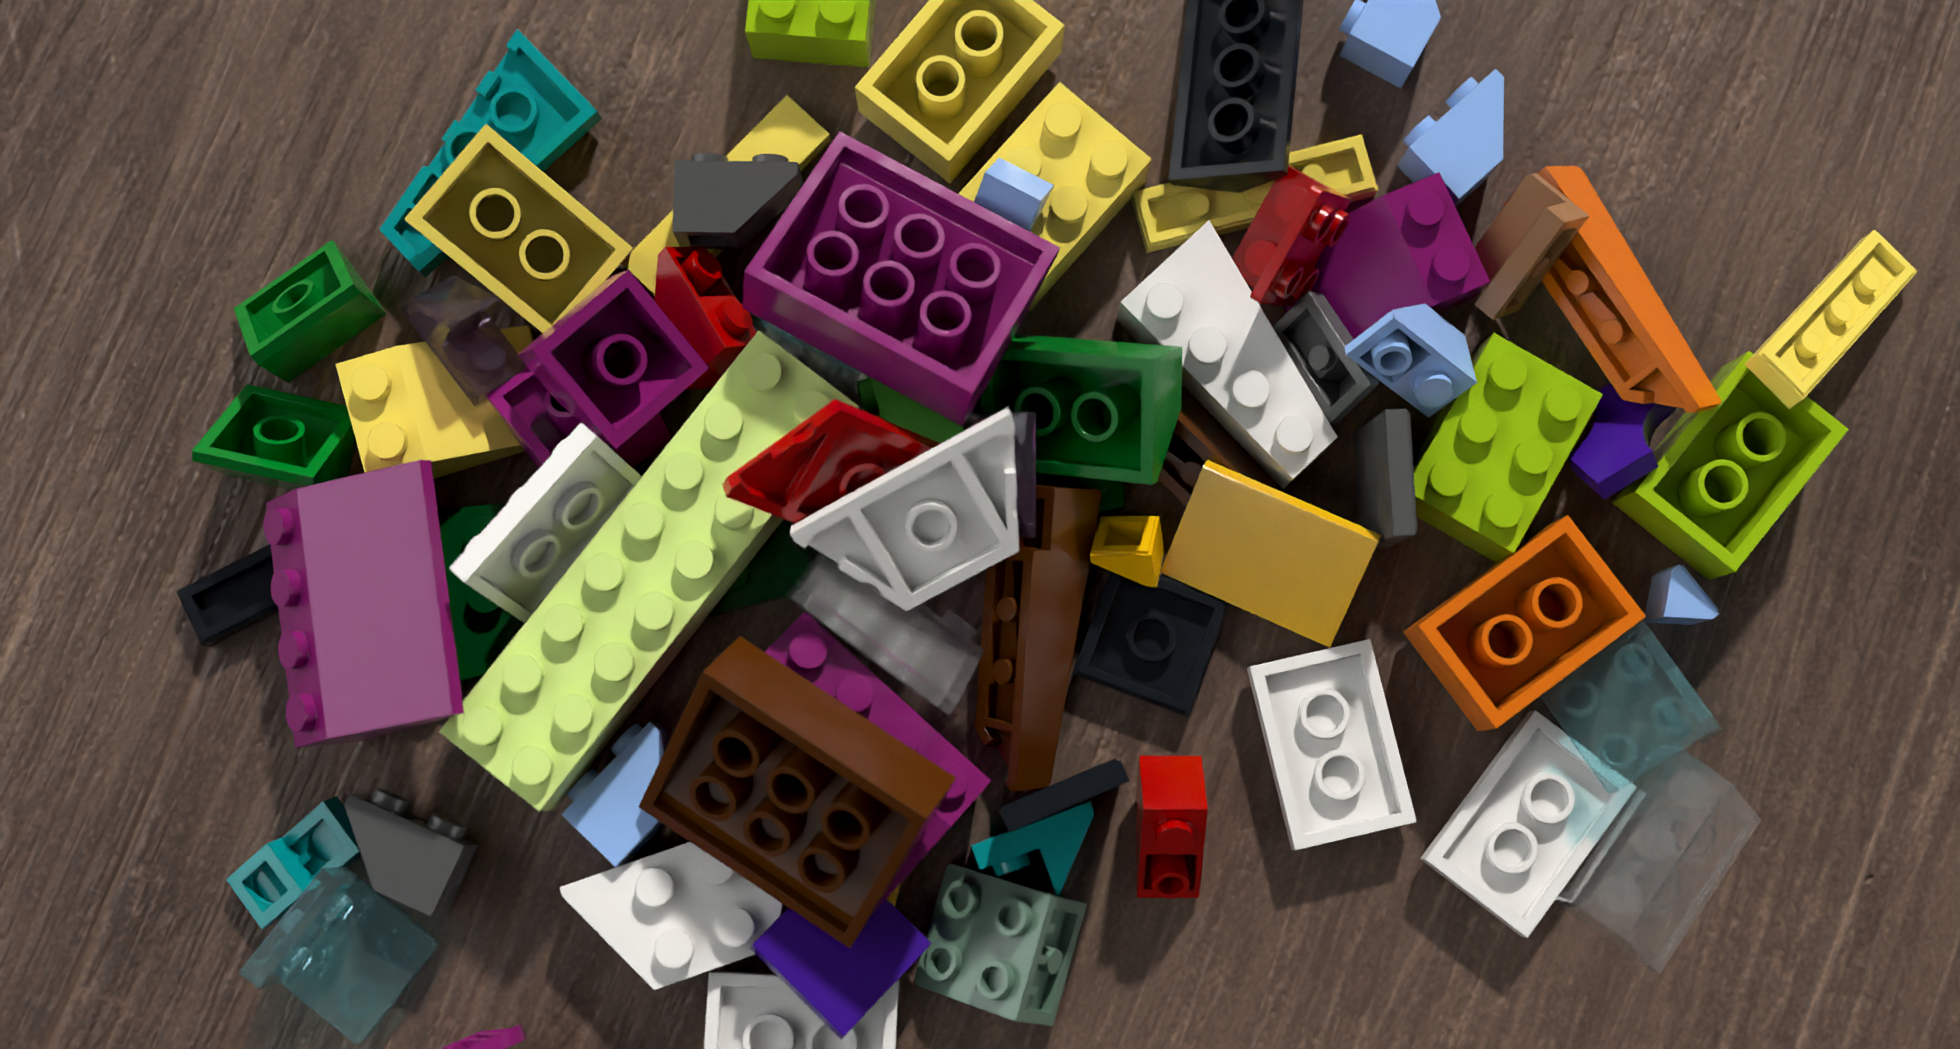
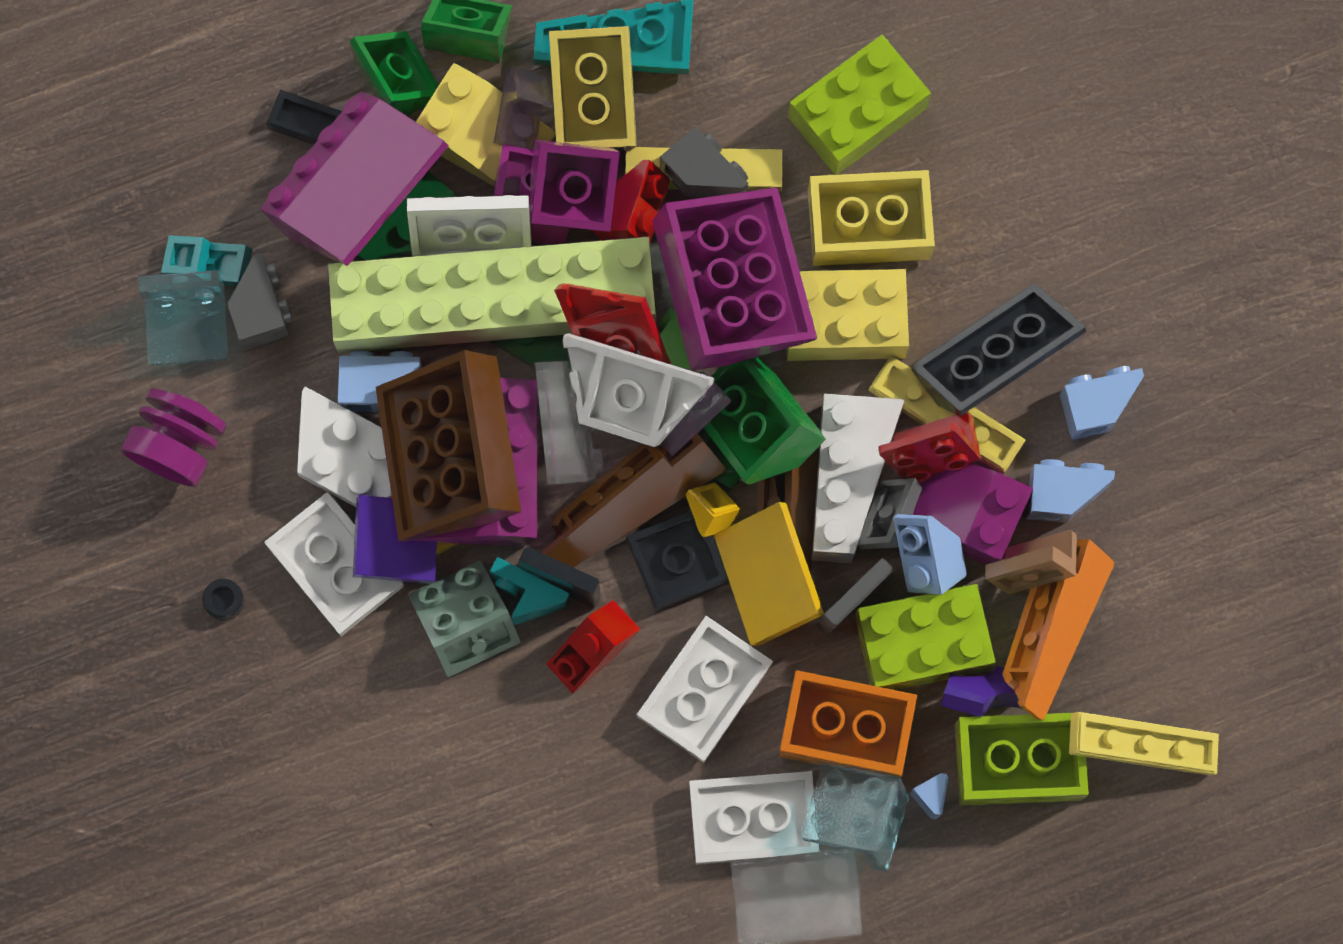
camera: 45 degrees right, 5 degrees down
light blue slope [974,158,1054,232] -> none

